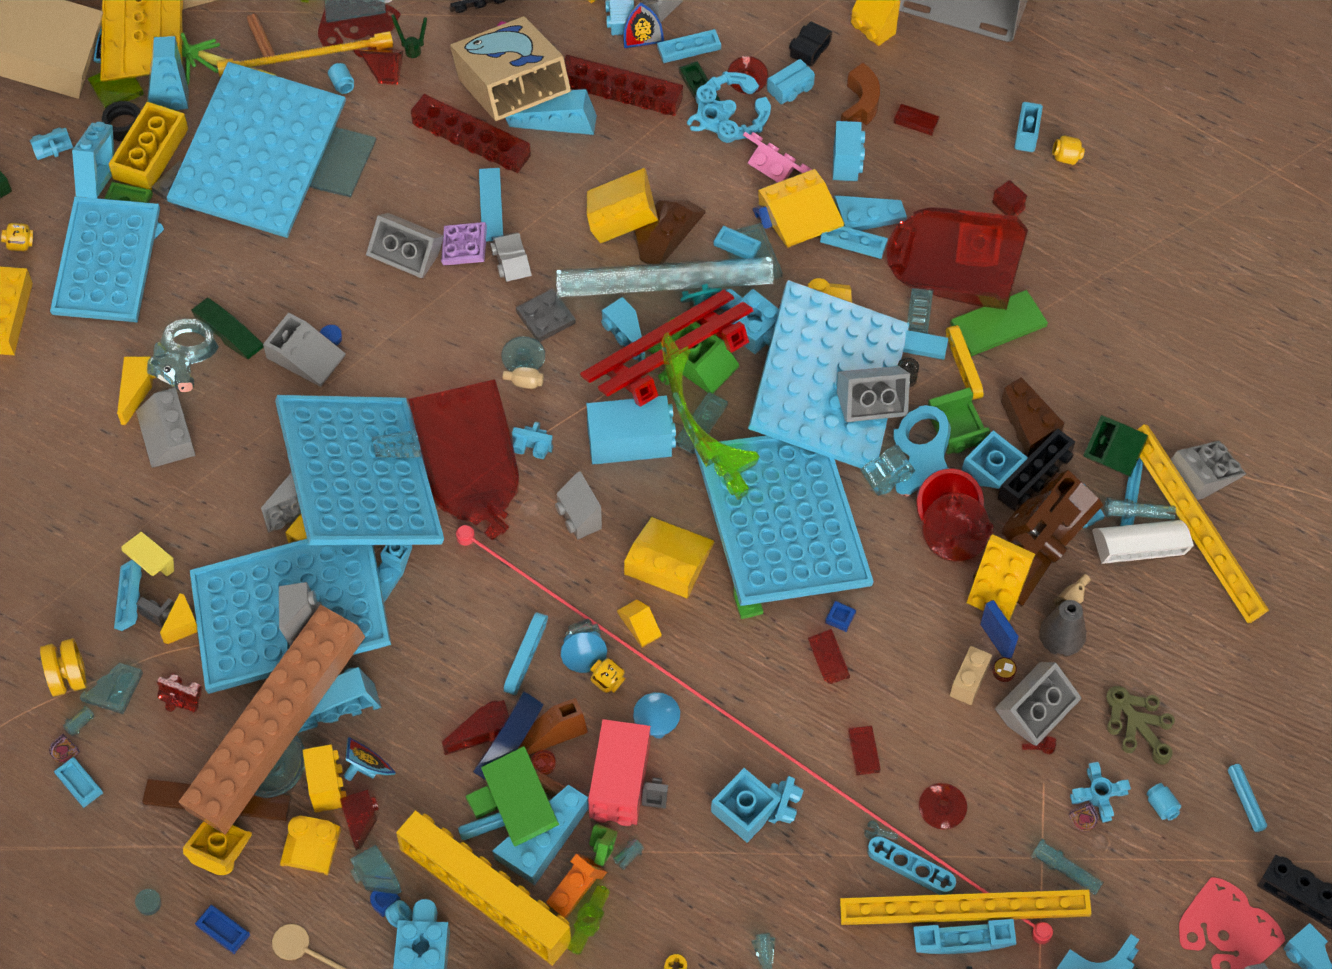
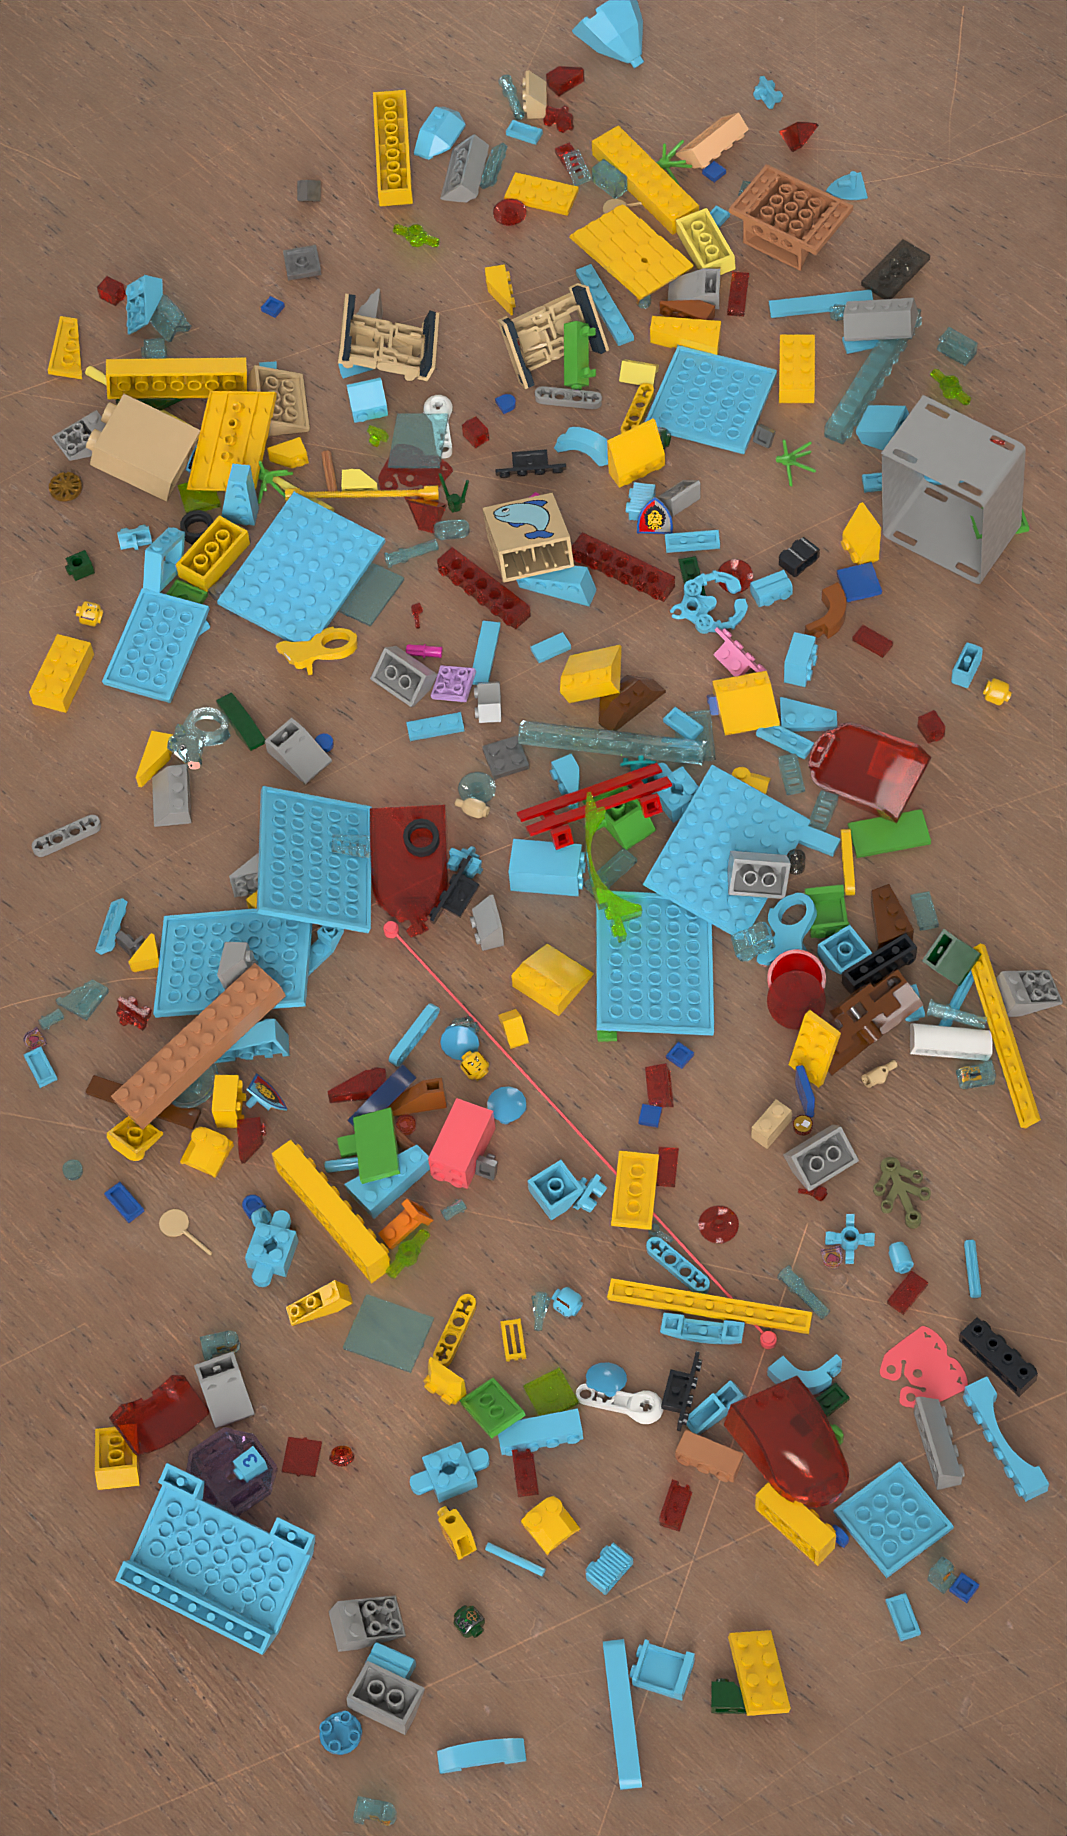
camera: 20 degrees right, 0 degrees up
yellow wheel [40,638,87,697] -> none
light yellow panel [121,531,174,576] -> none
medium azure brick [328,63,354,94] -> none
clear light blue slope [350,845,402,894] -> none
bright green bracket [589,824,618,866] -> none
flat silver cone [1040,600,1086,656] -> none
none -> light grey beam [32,815,101,857]
none -> yellow slope [267,437,309,469]
none -> yellow animal [276,627,358,675]
none -> light yellow slope [341,469,378,497]
none -> clear light blue pin [384,539,439,568]
none -> black tyre [403,819,440,857]
none -> dark pink axle [406,644,443,658]
none -> medium azure plate [406,712,464,741]
none -> clear red hand [411,603,423,629]
none -> black bracket [429,855,480,924]
none -> clear light blue plate [434,519,470,540]
none -> medium azure tile [530,632,571,663]
none -> medium azure head [552,1287,583,1317]
none -> yellow plate [611,1151,659,1230]
none -> blue tile [639,1104,662,1128]
none -> clear light blue slope [778,754,805,795]
none -> blue tile [837,562,882,602]
none -> clear red plate [887,1271,928,1315]
none -> clear light blue tile [910,891,939,931]
none -> clear light blue leg [956,1060,996,1089]

